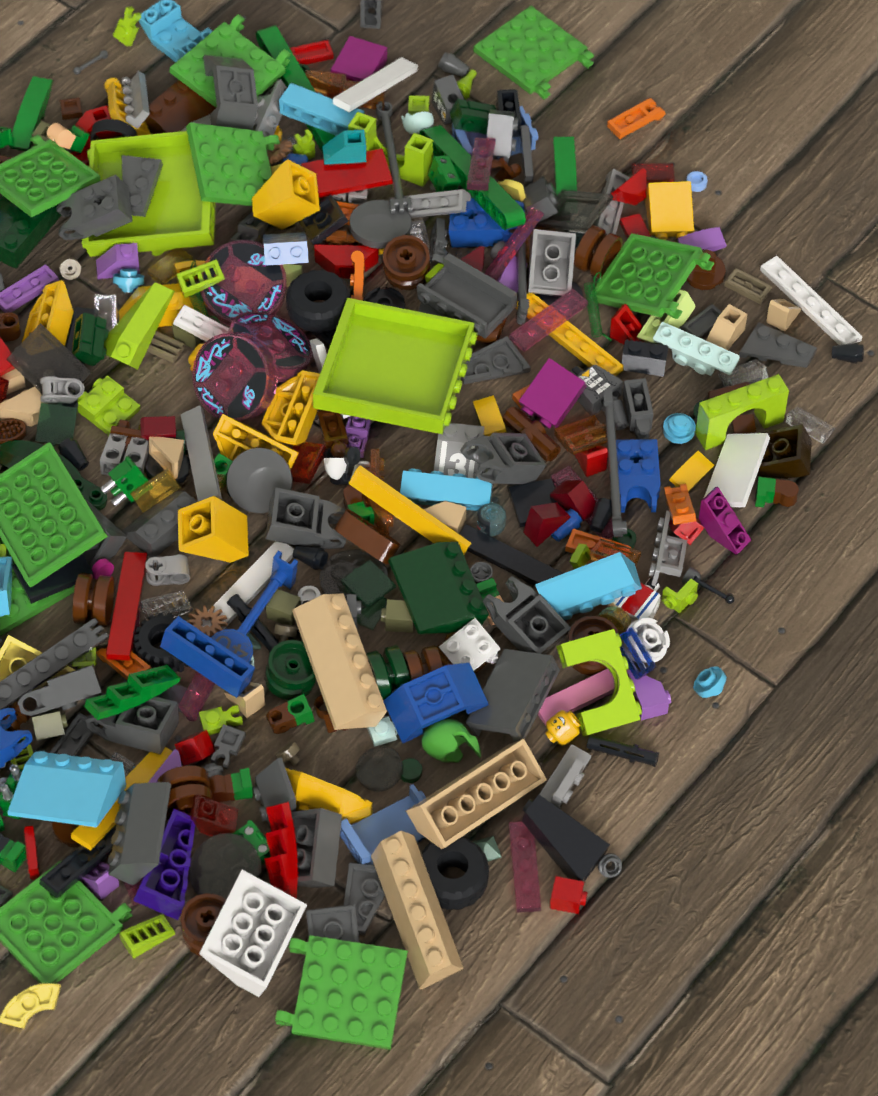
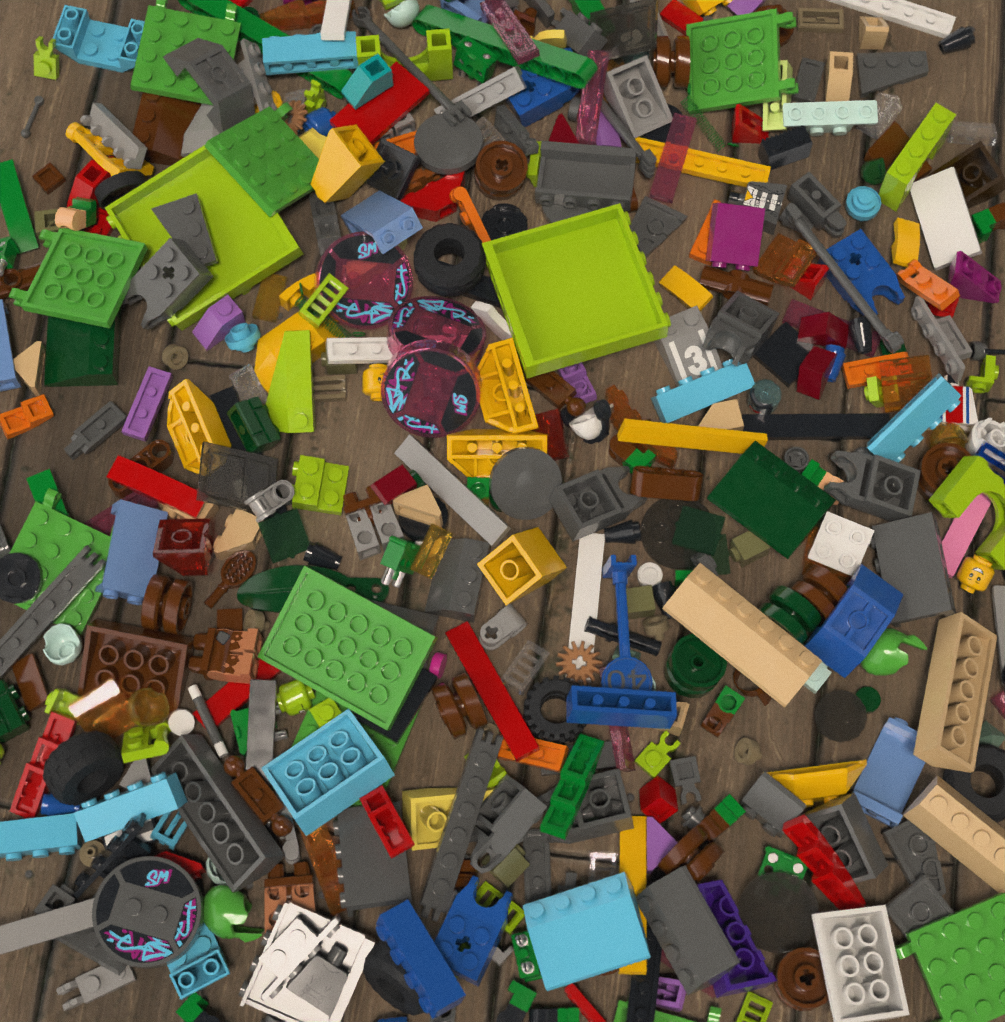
camera: 30 degrees left, 15 degrees up
clear red slope [191,794,238,840] -> none

